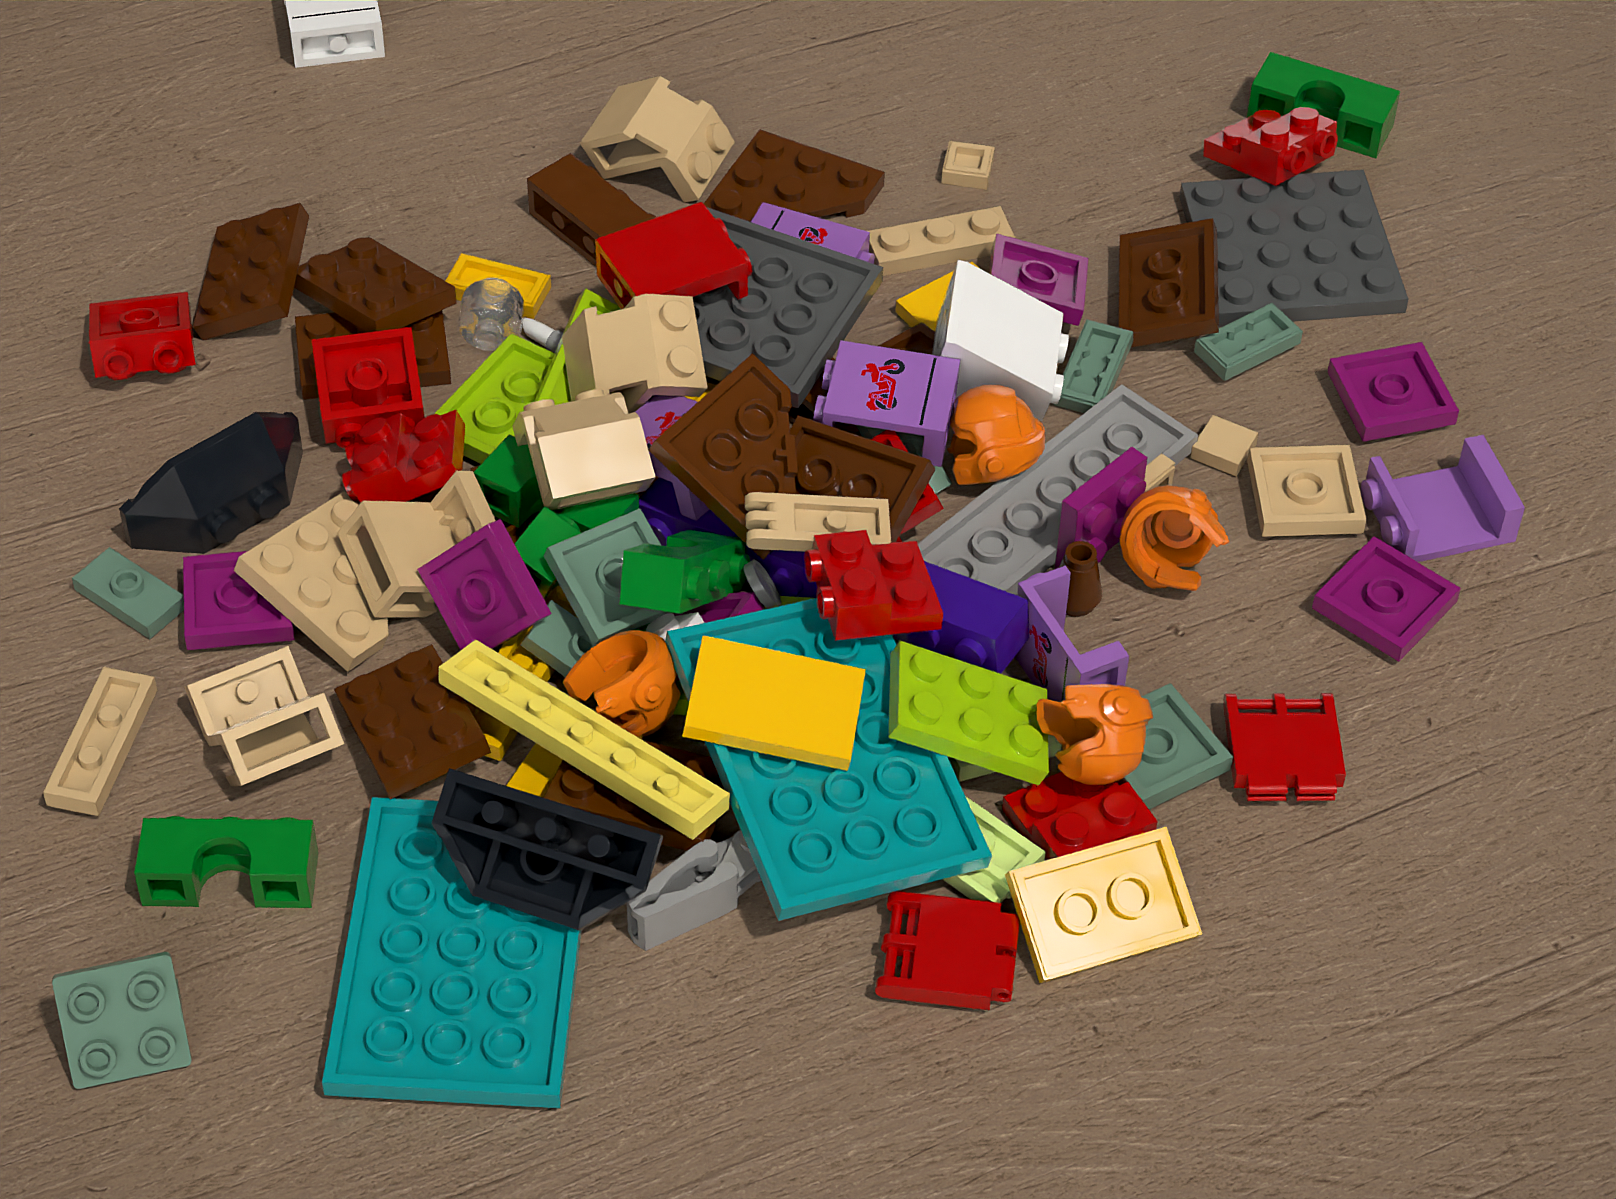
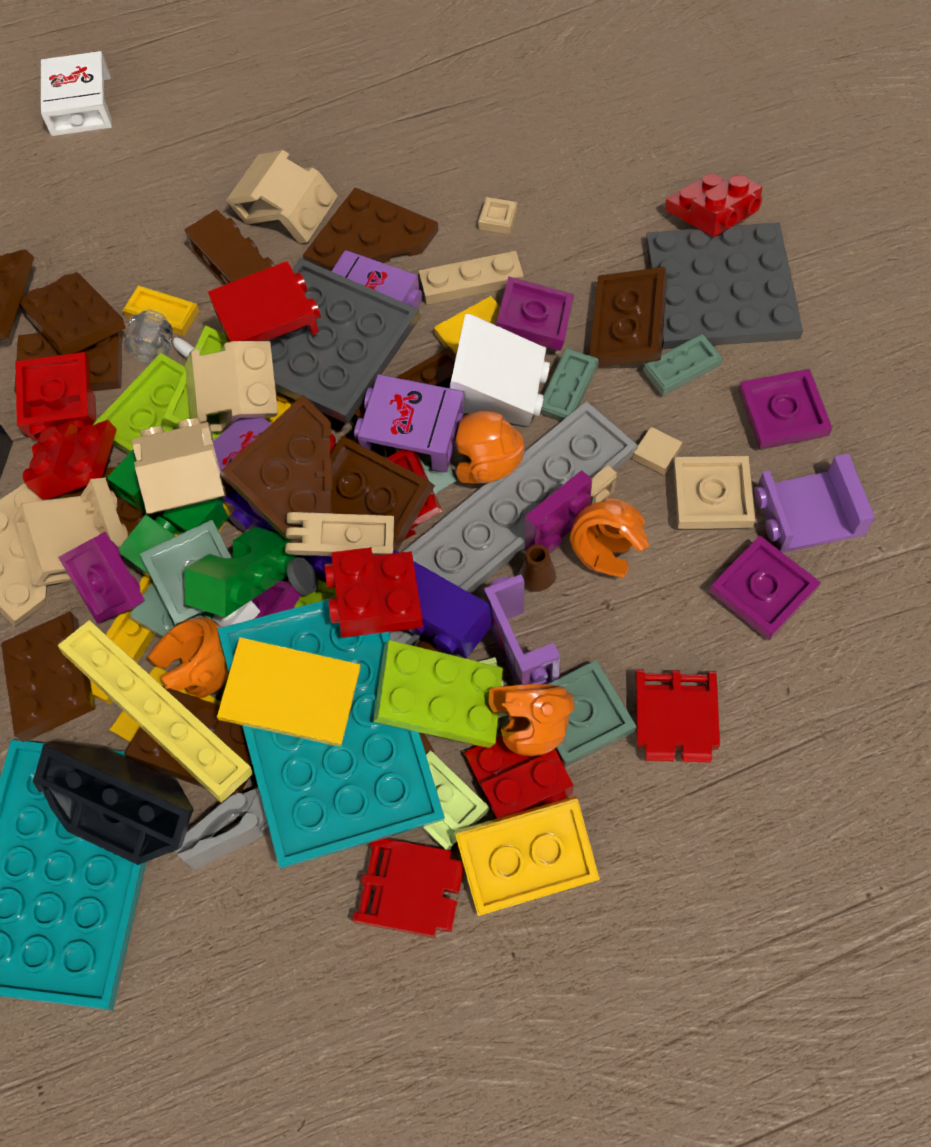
camera: 10 degrees right, 15 degrees up
green arch [1247,52,1400,159] -> none

